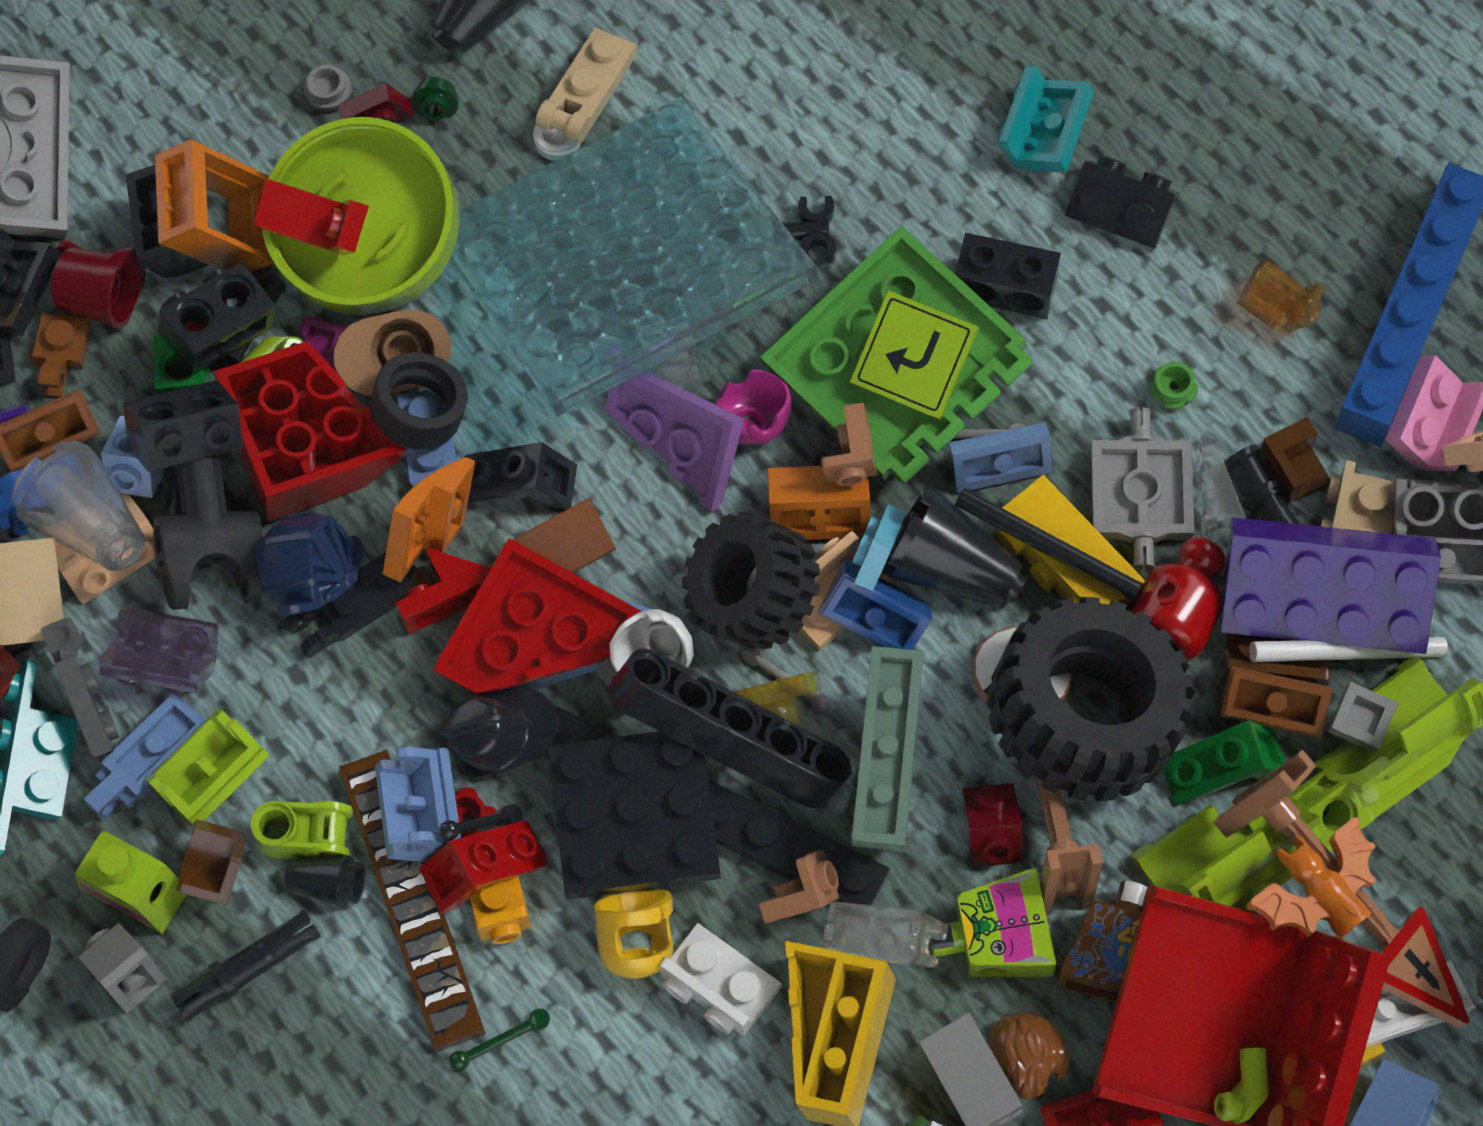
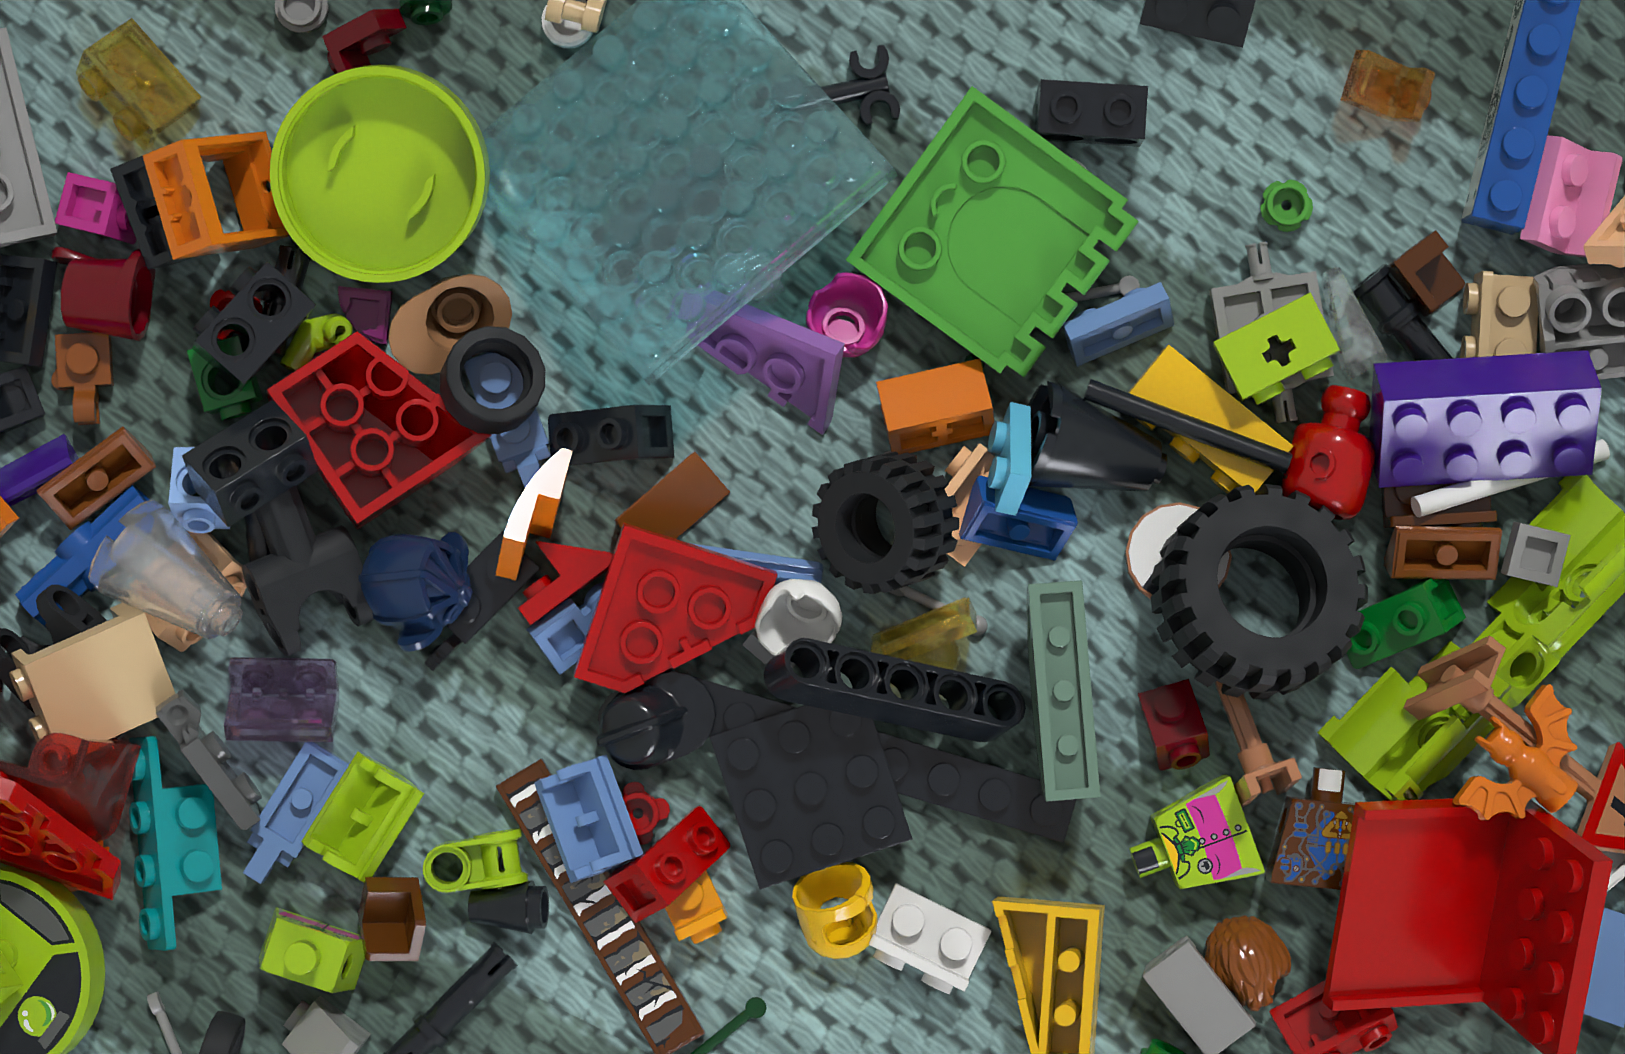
camera: 20 degrees left, 20 degrees up
red bracket [252,179,369,256] -> none
black hinge [439,804,522,840] -> none
nougat bracket [759,849,839,924] -> none
nougat bracket [821,403,877,486] -> none
clear hinge [821,901,948,967] -> none
lime piece [850,290,979,420] -> none
lime arm [1214,1048,1269,1124] -> none
none -> dark pink bracket [55,172,136,244]
none -> clear yellow bracket [76,18,202,151]
none -> medium blue plate [526,582,604,675]
none -> lime brick [1213,292,1340,405]

